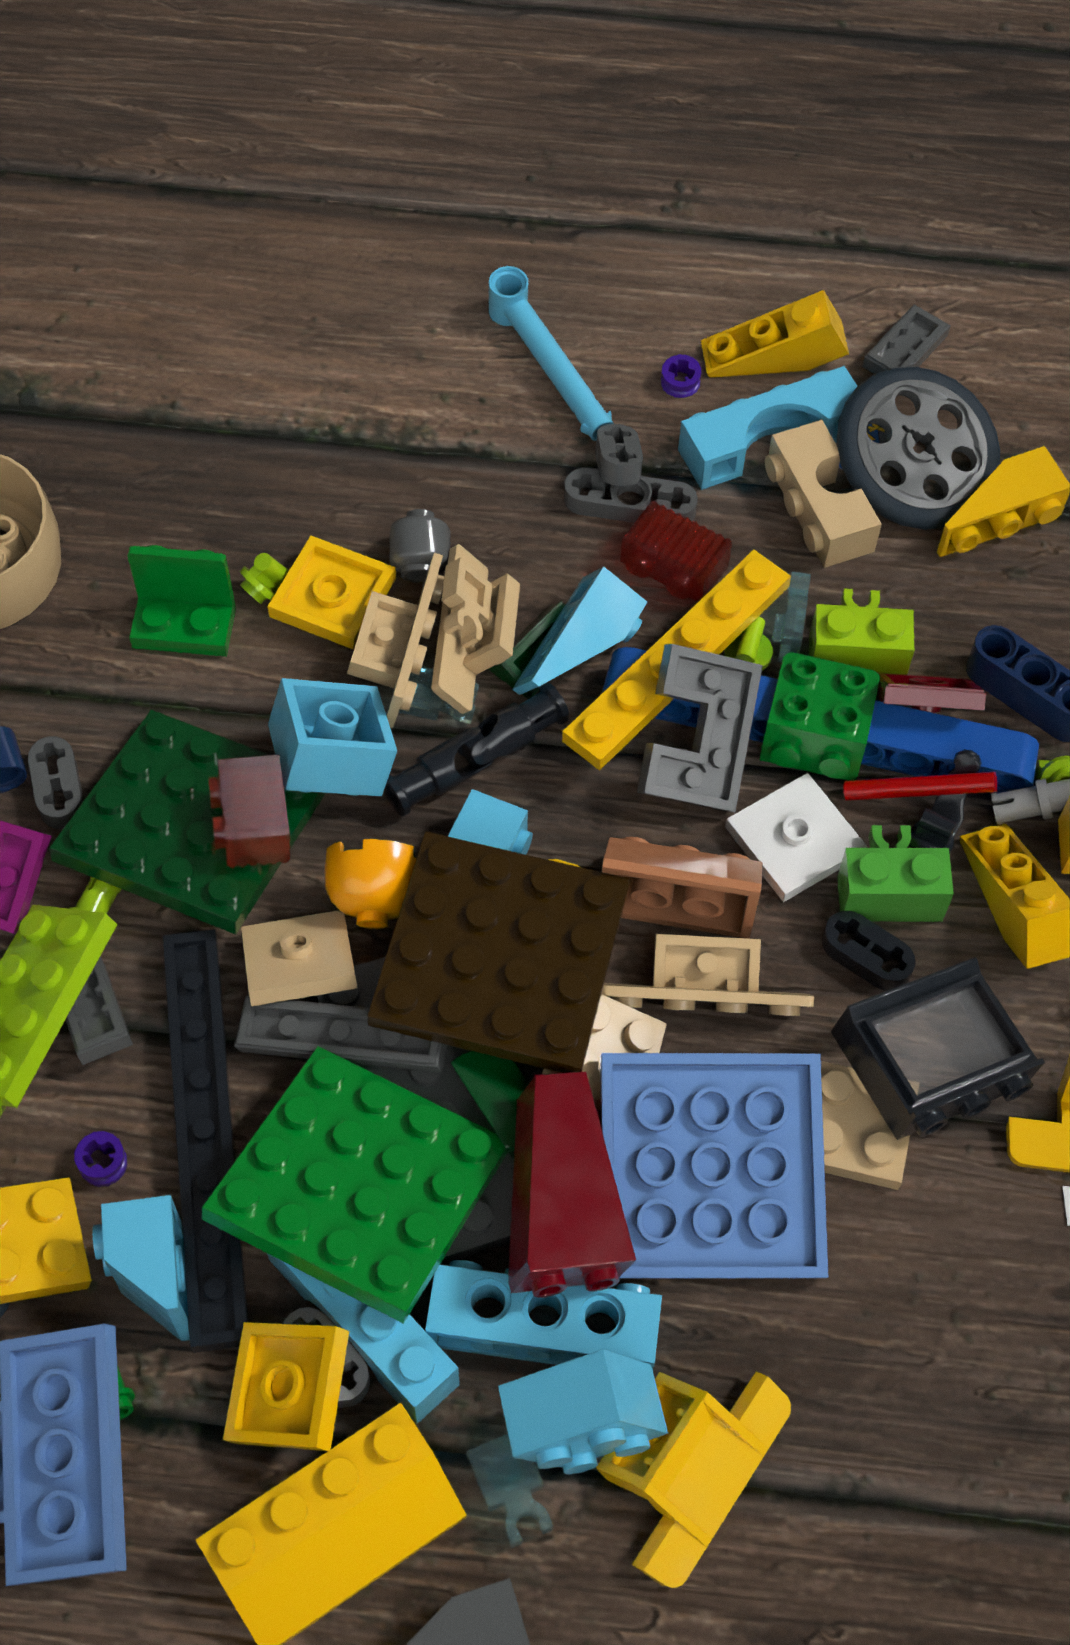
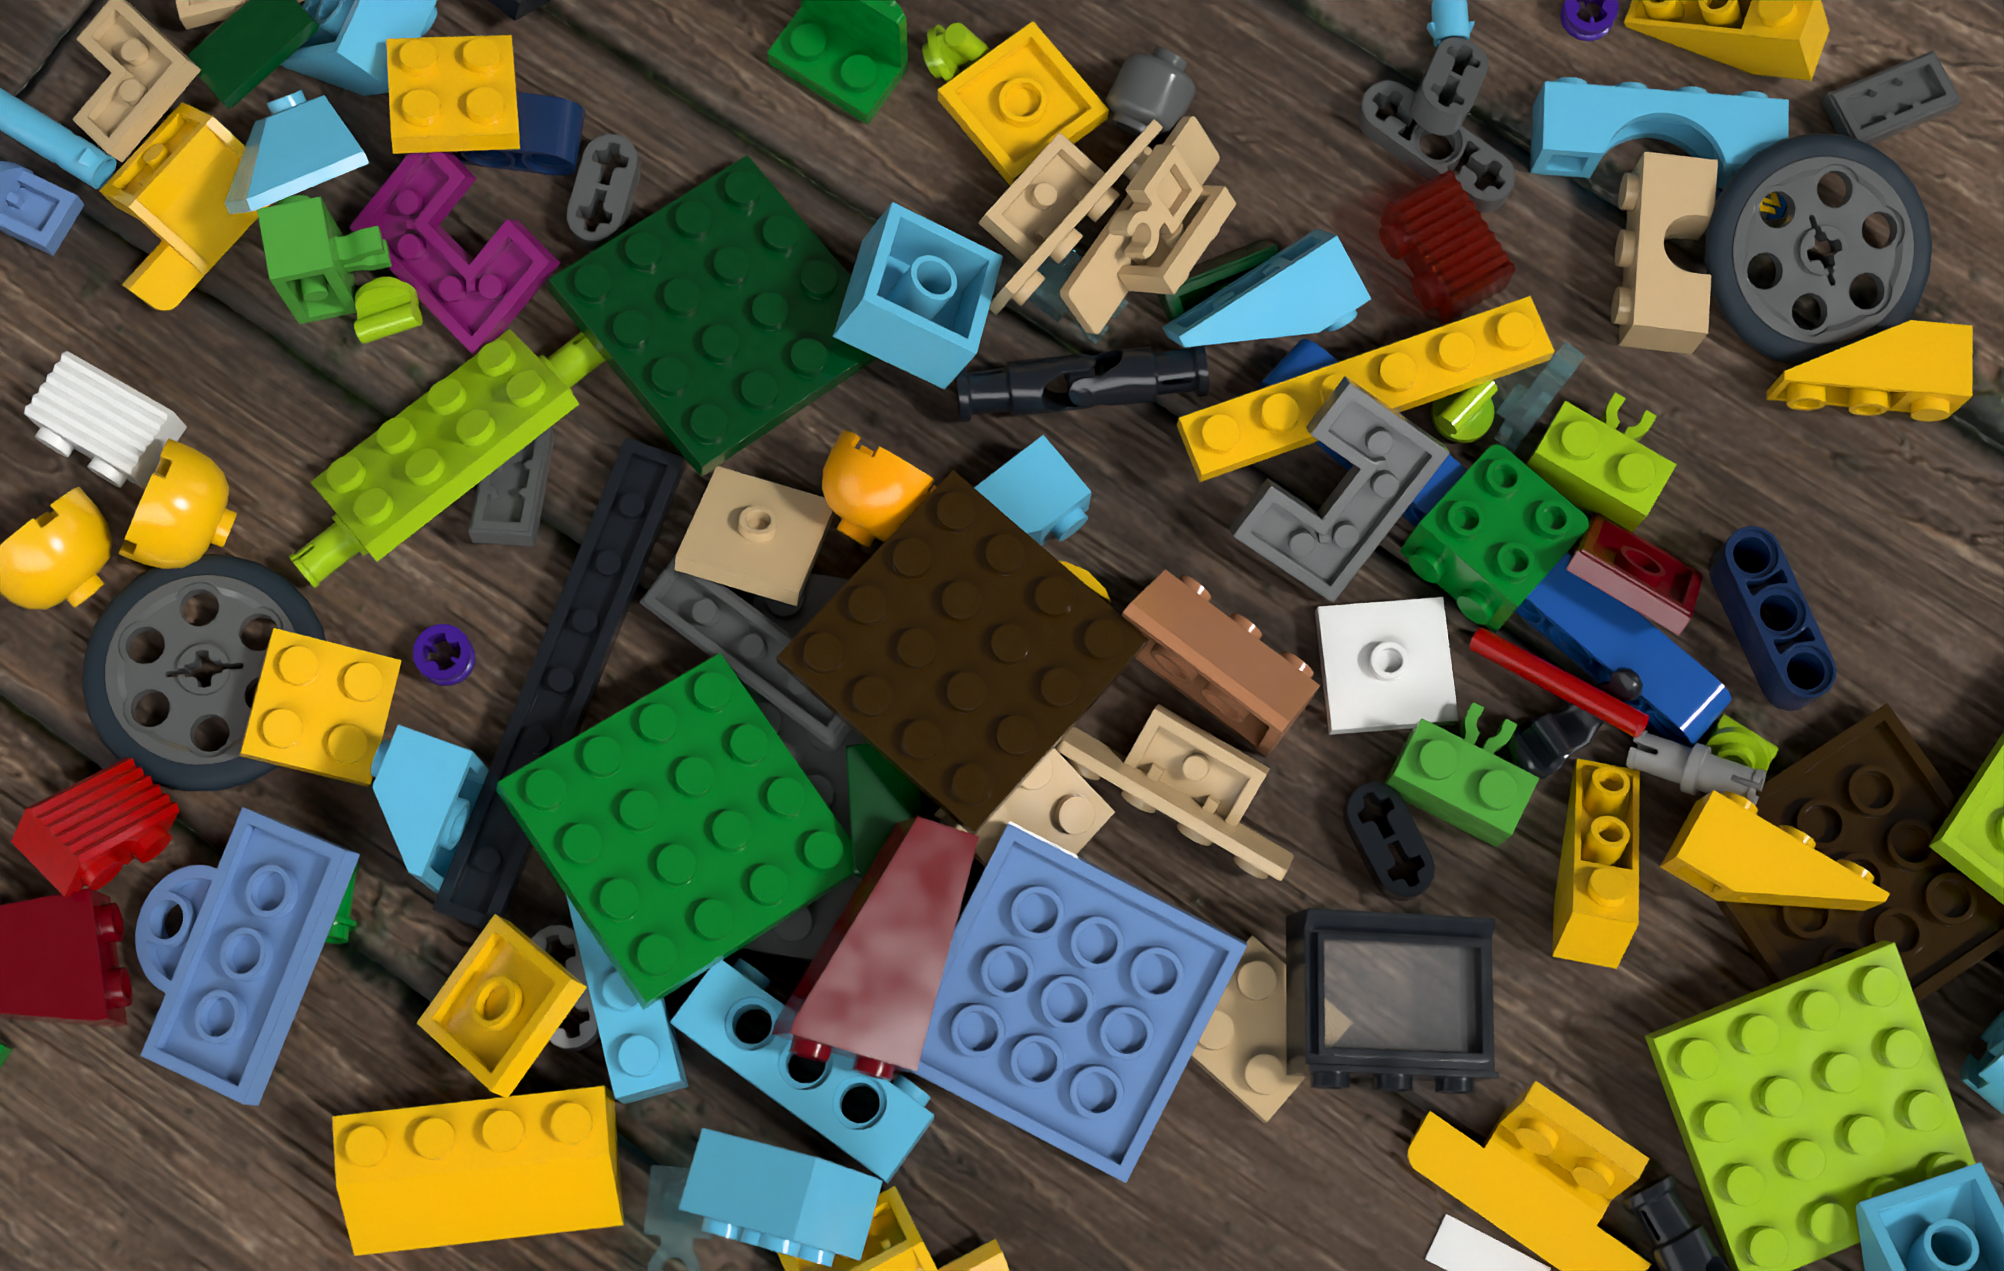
camera: 25 degrees right, 15 degrees up
clear red brick [208,754,290,868] -> none

